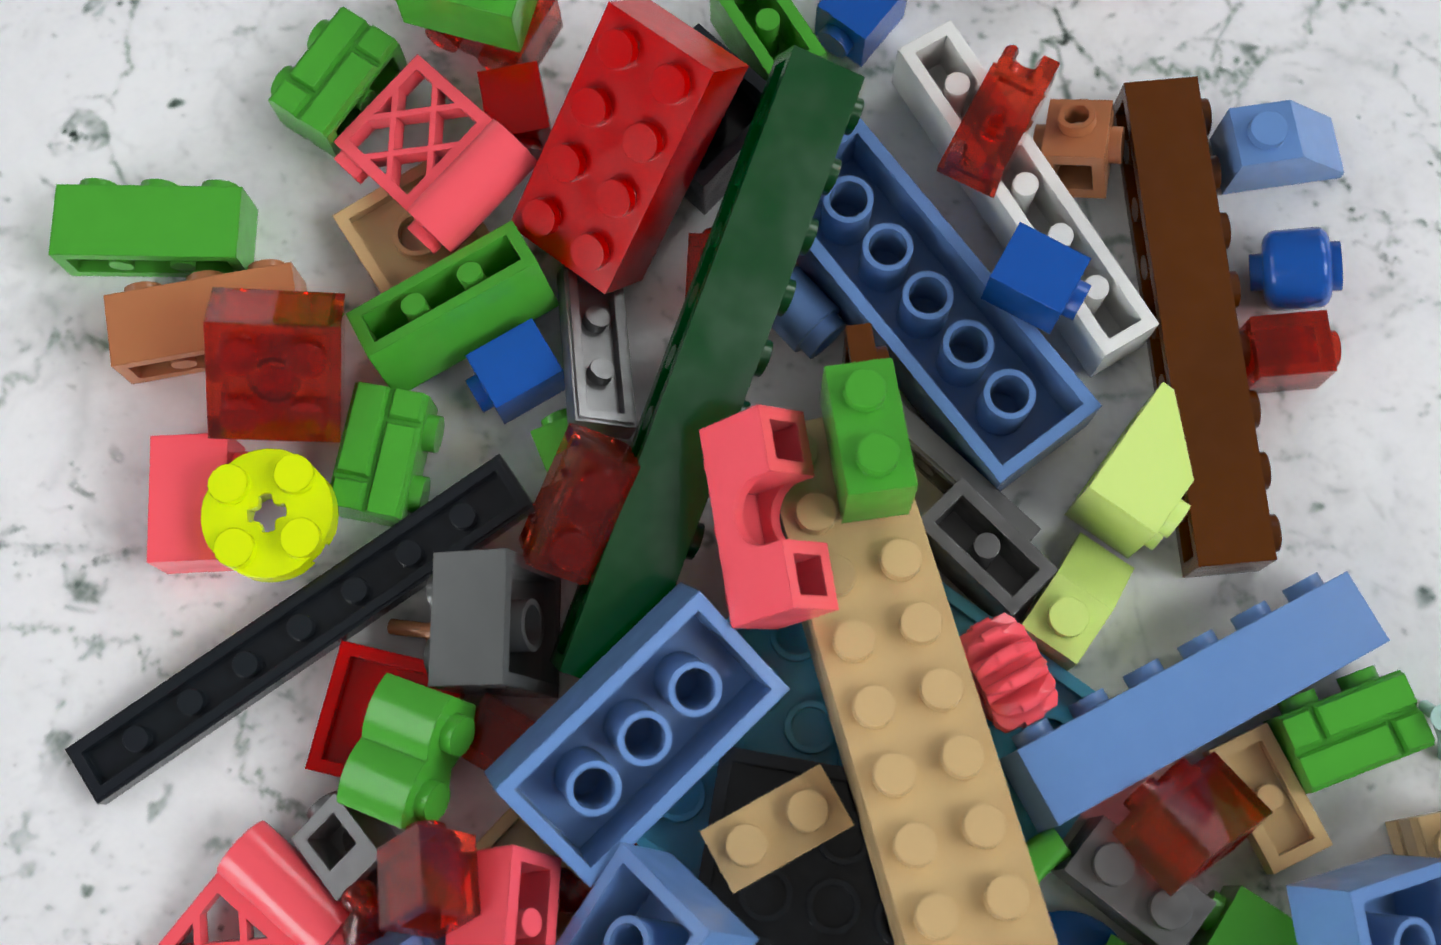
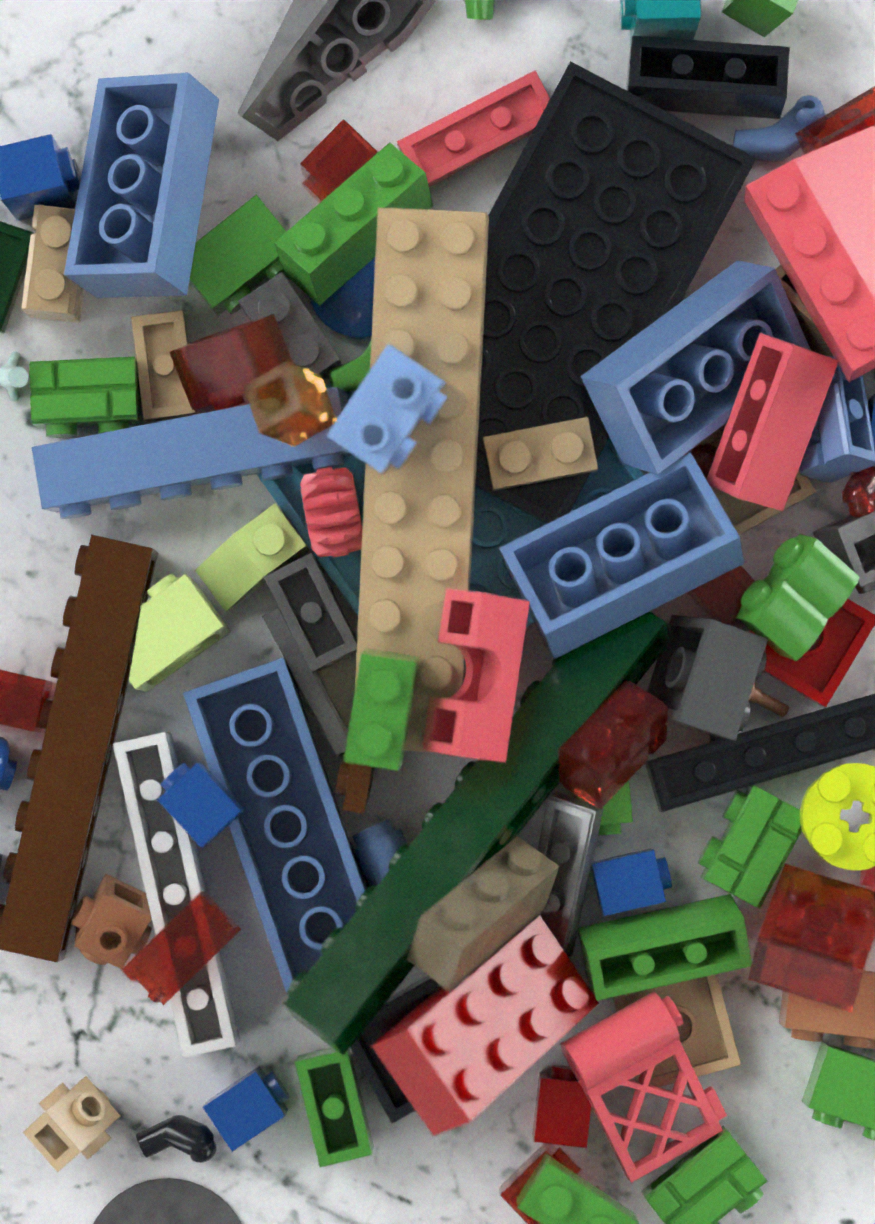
camera: 160 degrees left, 10 degrees up
clear red brick [377,820,481,939] -> none
none -> clear orange brick [244,361,336,447]
none -> light blue brick [326,344,447,473]
none -> dark tan brick [408,836,559,991]

